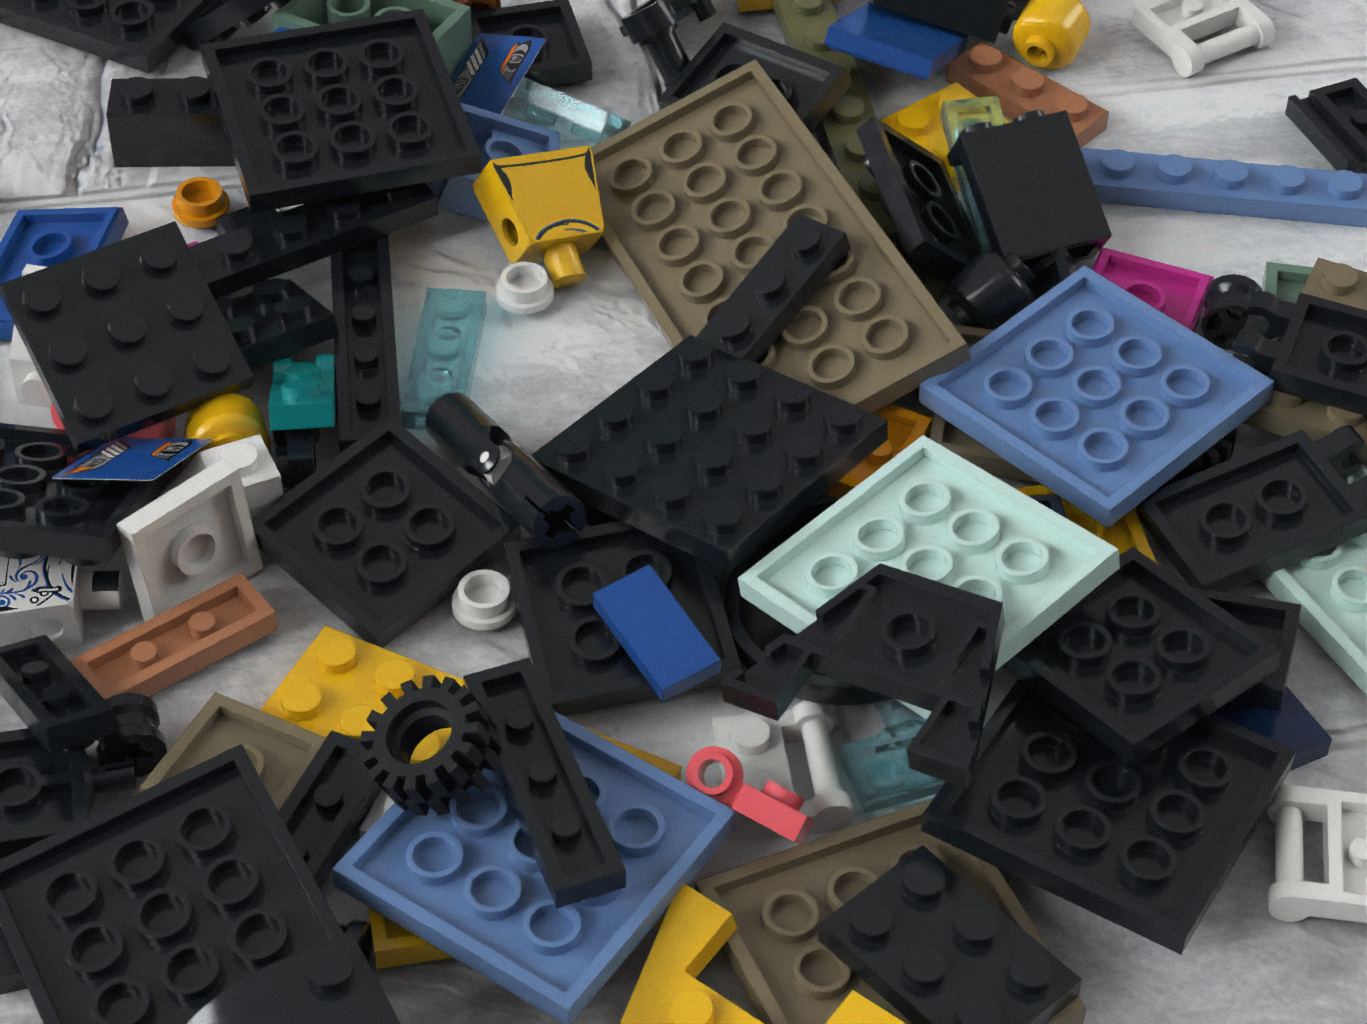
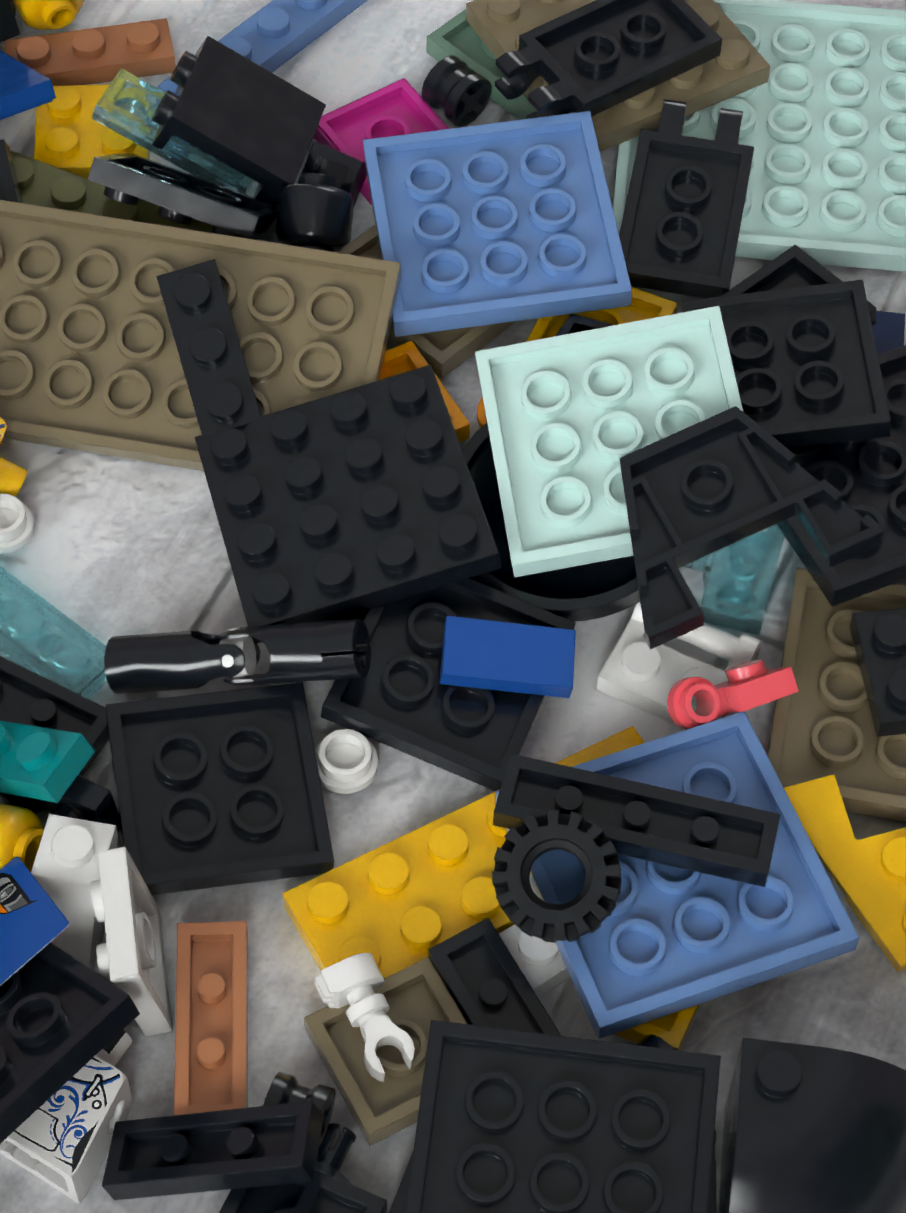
camera: 55 degrees left, 10 degrees up
none -> white piece [315,953,415,1082]

